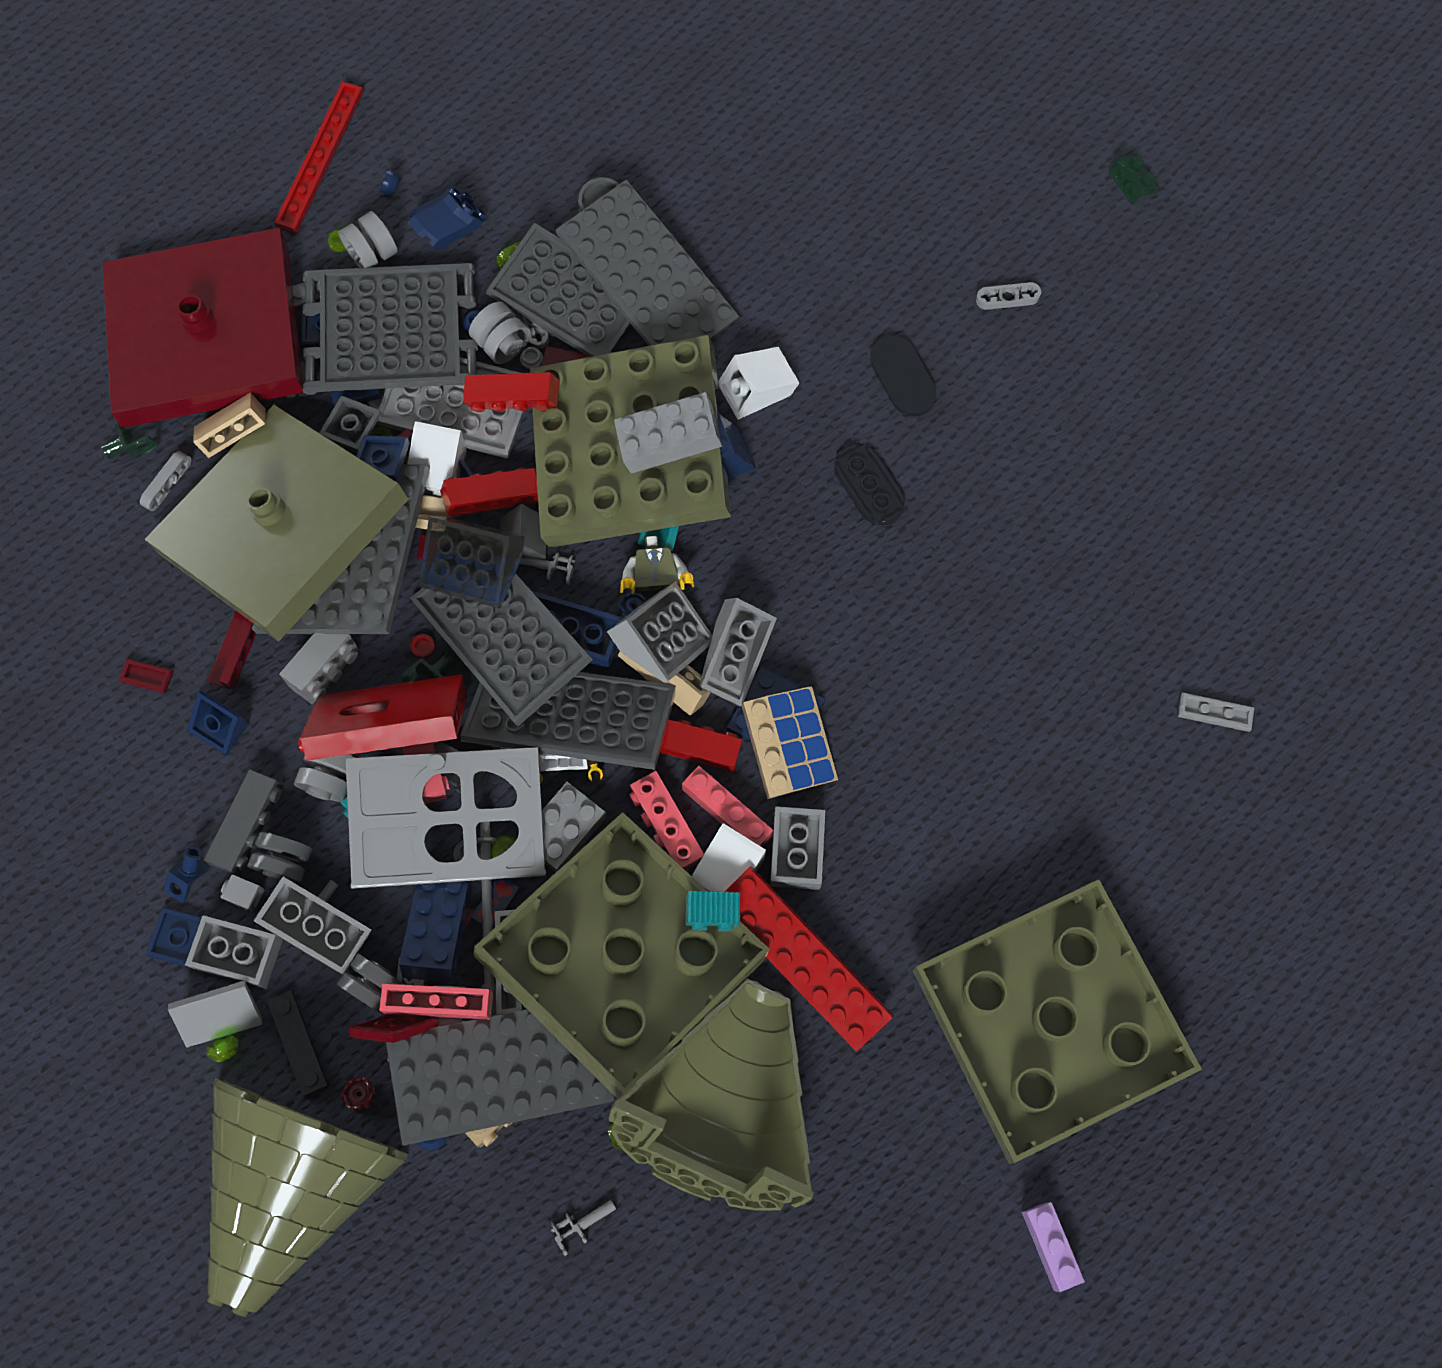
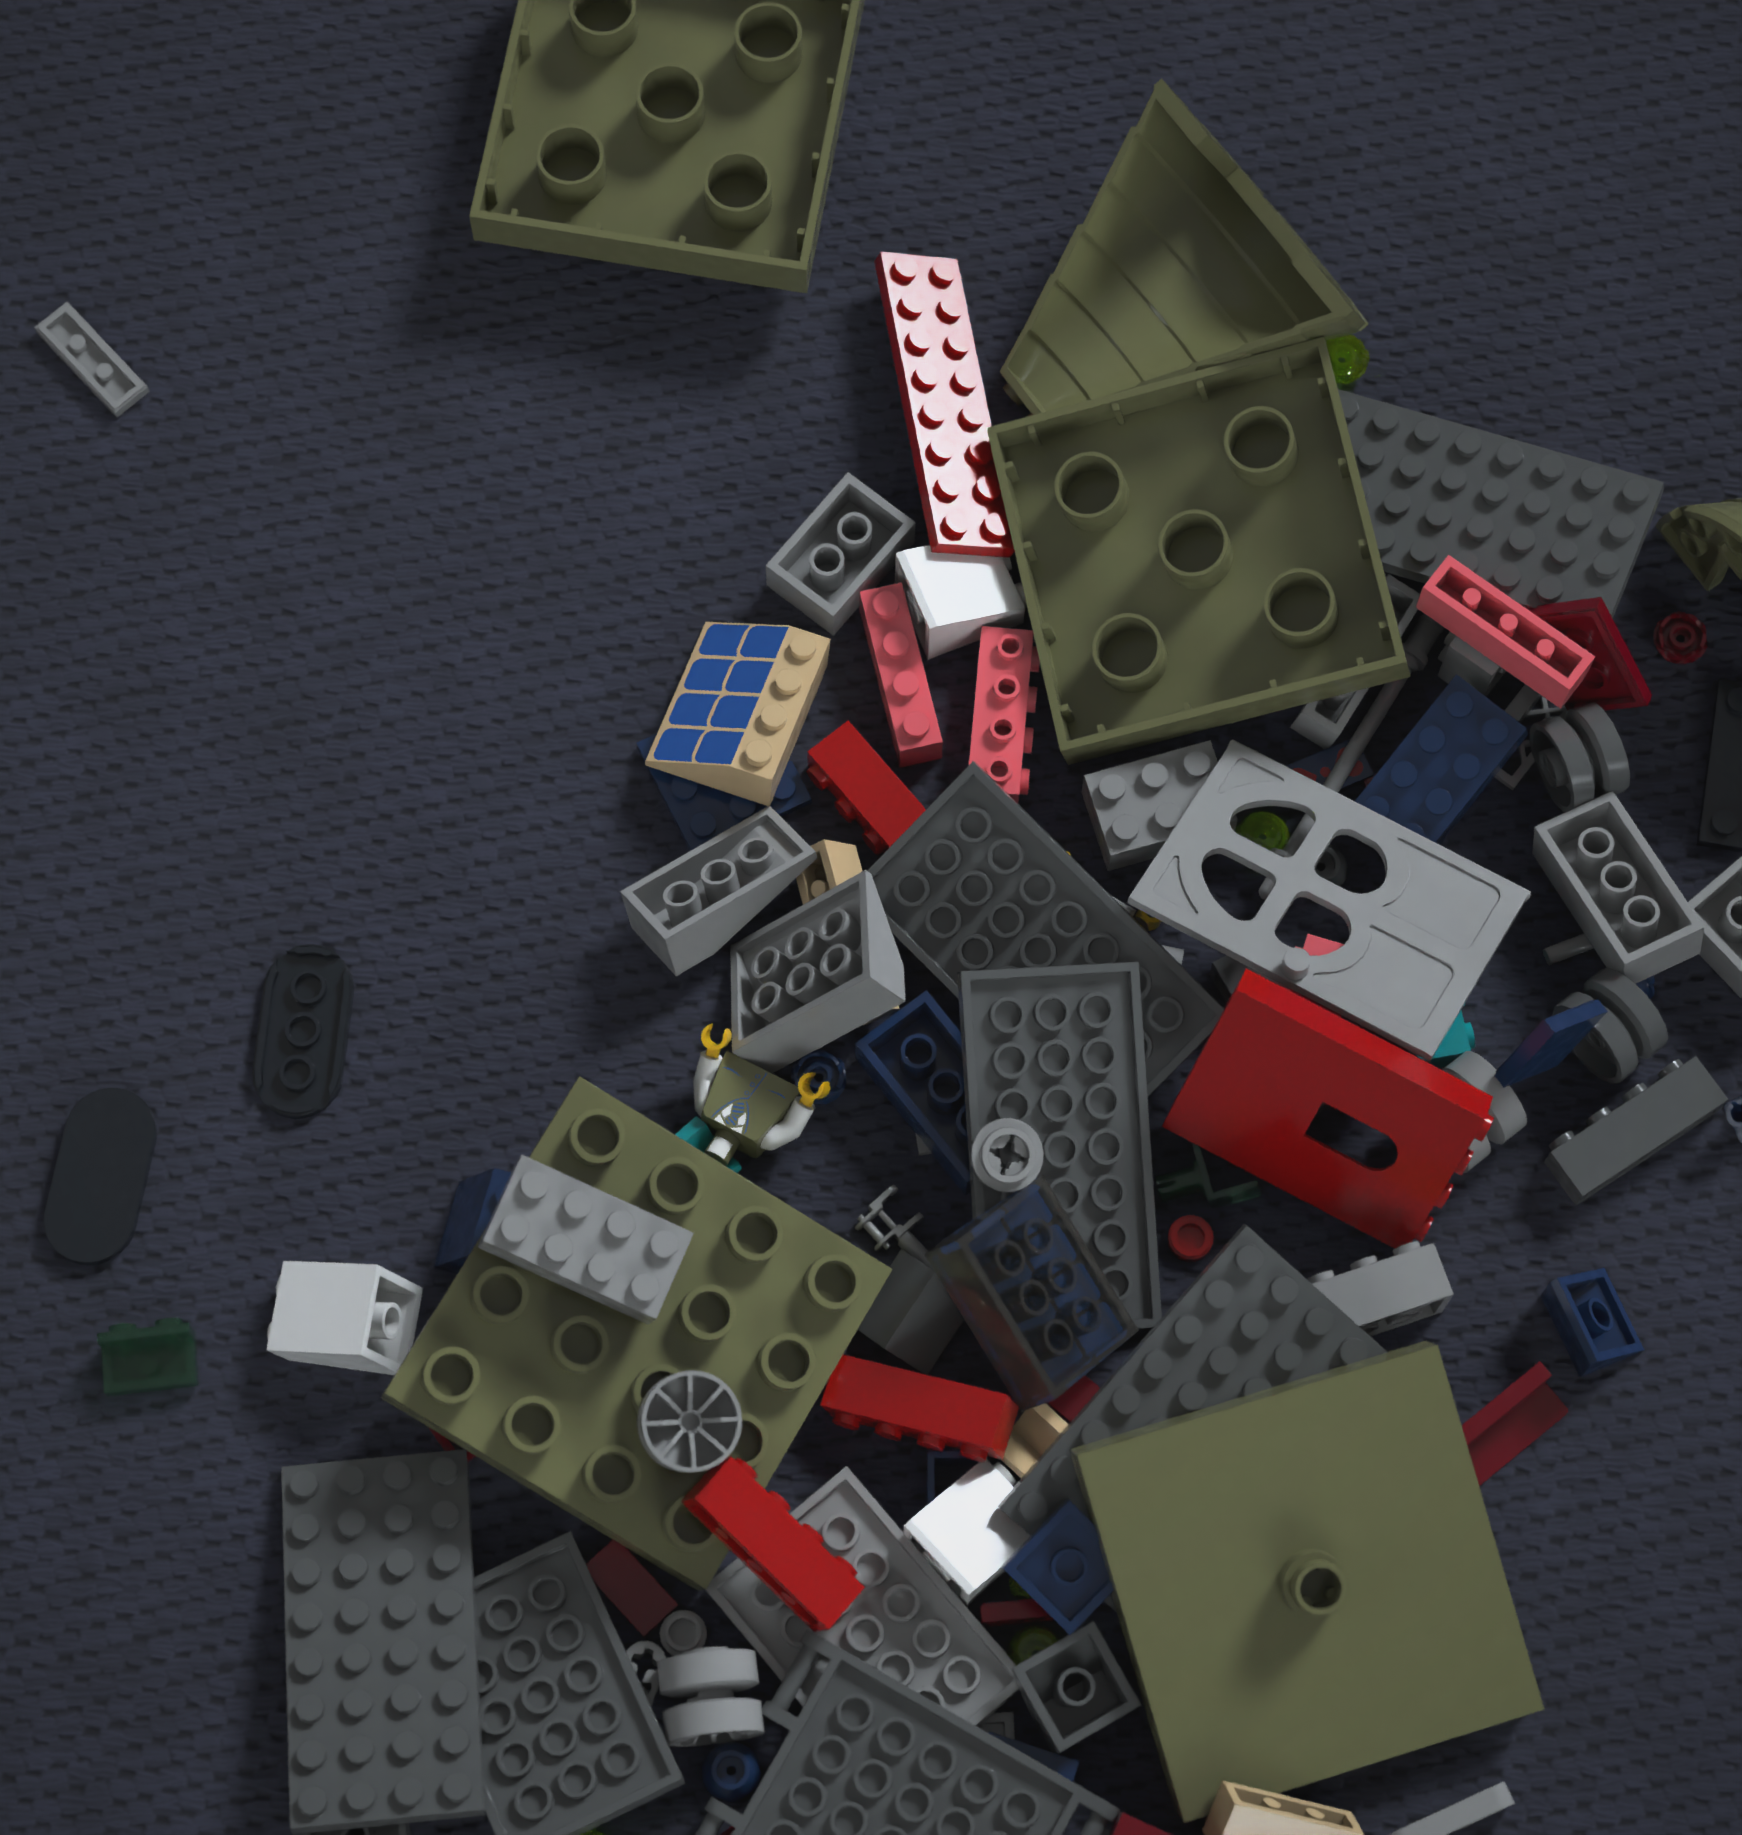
camera: 145 degrees left, 0 degrees up
dark red tile [118,658,174,694] -> none
light grey brick [220,875,265,913] -> none
light grey piece [551,1200,616,1256] -> none
teal brick [685,891,740,931] -> none
none -> clear green bracket [97,1318,199,1397]
none -> light grey wheel [637,1371,742,1472]
none -> light grey gear [970,1118,1044,1192]
none -> dark blue tile [1494,999,1608,1088]

